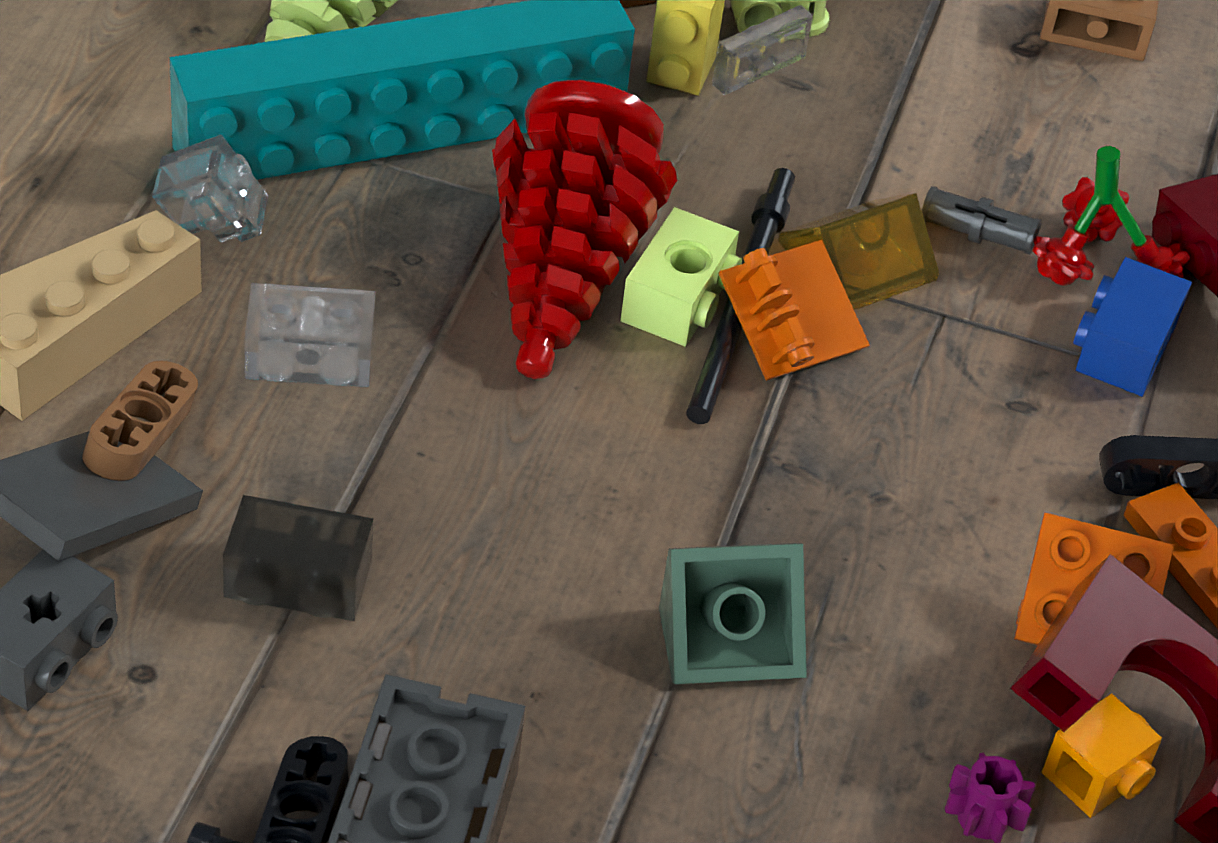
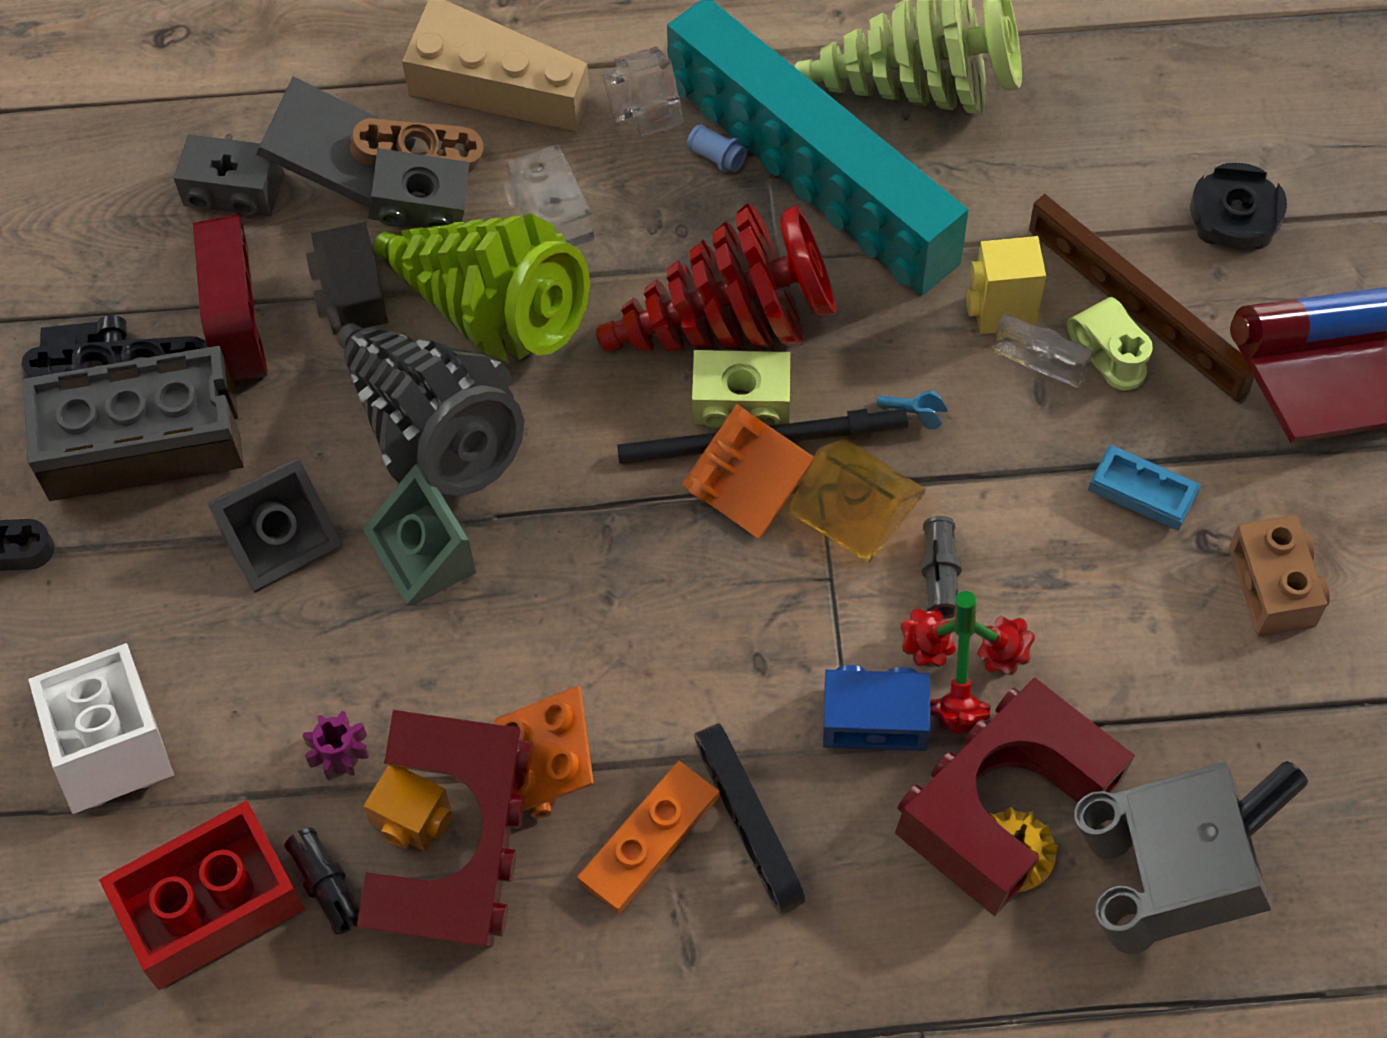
camera: 75 degrees right, 15 degrees up
none -> dark red beam [193,214,268,383]
none -> dark grey slope [208,457,342,591]
none -> dark grey plant [337,323,525,496]
none -> dark grey brick [368,148,470,228]
none -> lime plant [373,213,590,363]
none -> light blue pin [687,124,747,172]
none -> dark azure hand [877,390,948,429]
none -> dark azure plate [1088,444,1201,531]

